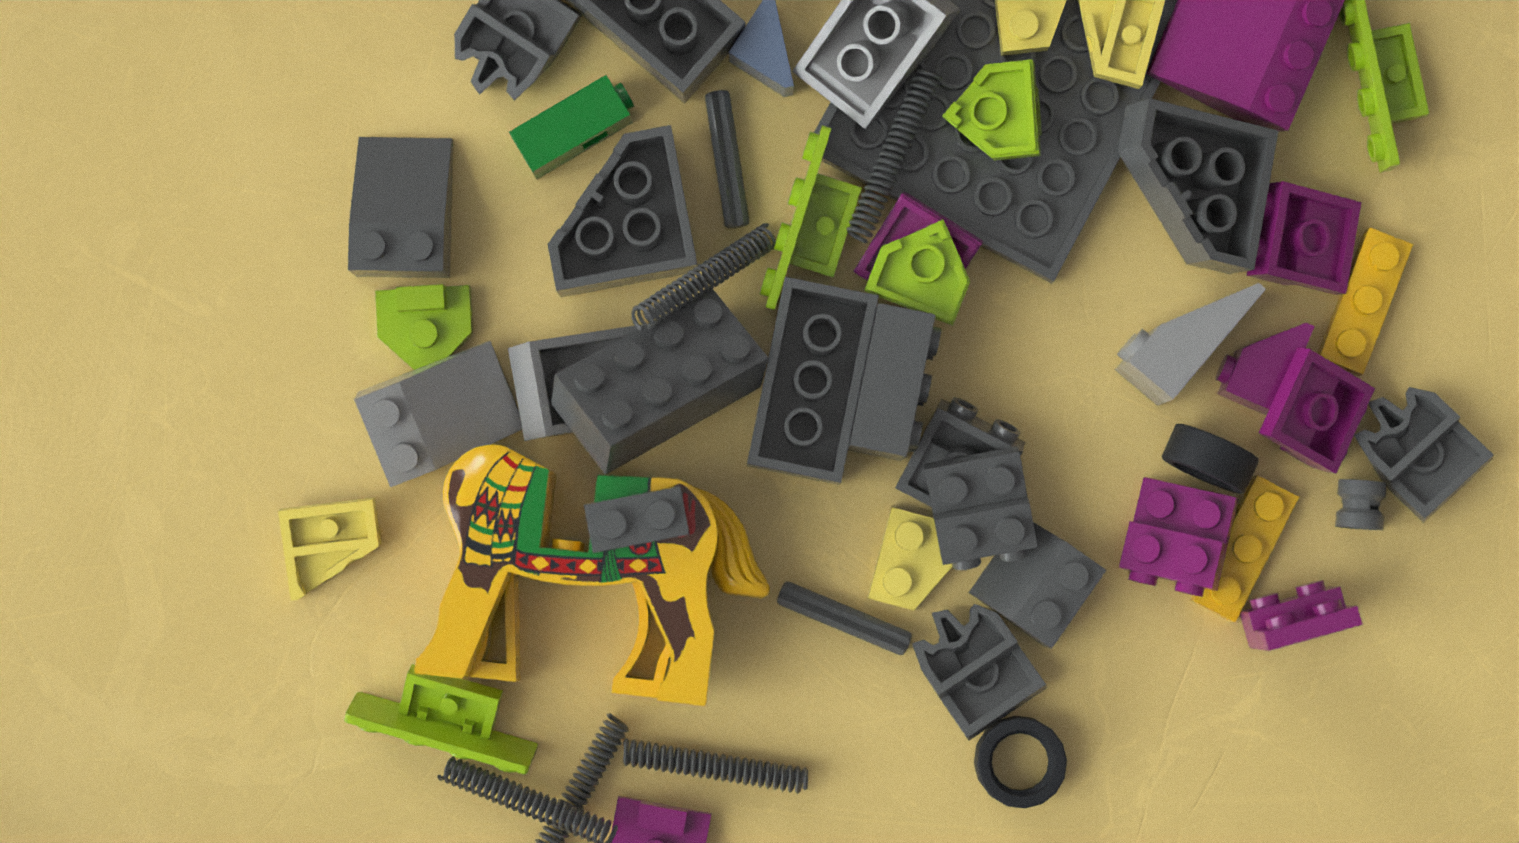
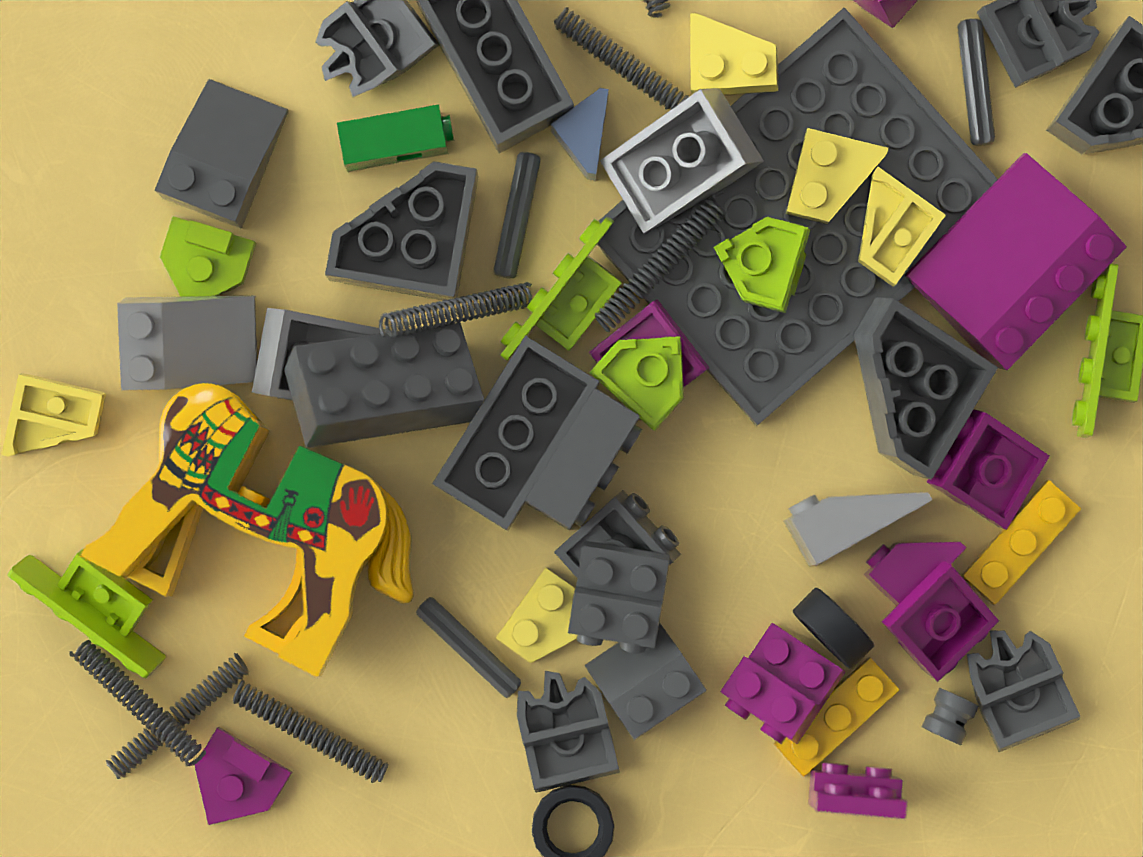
camera: 20 degrees right, 0 degrees up
dark grey plate [584,486,690,553] -> none

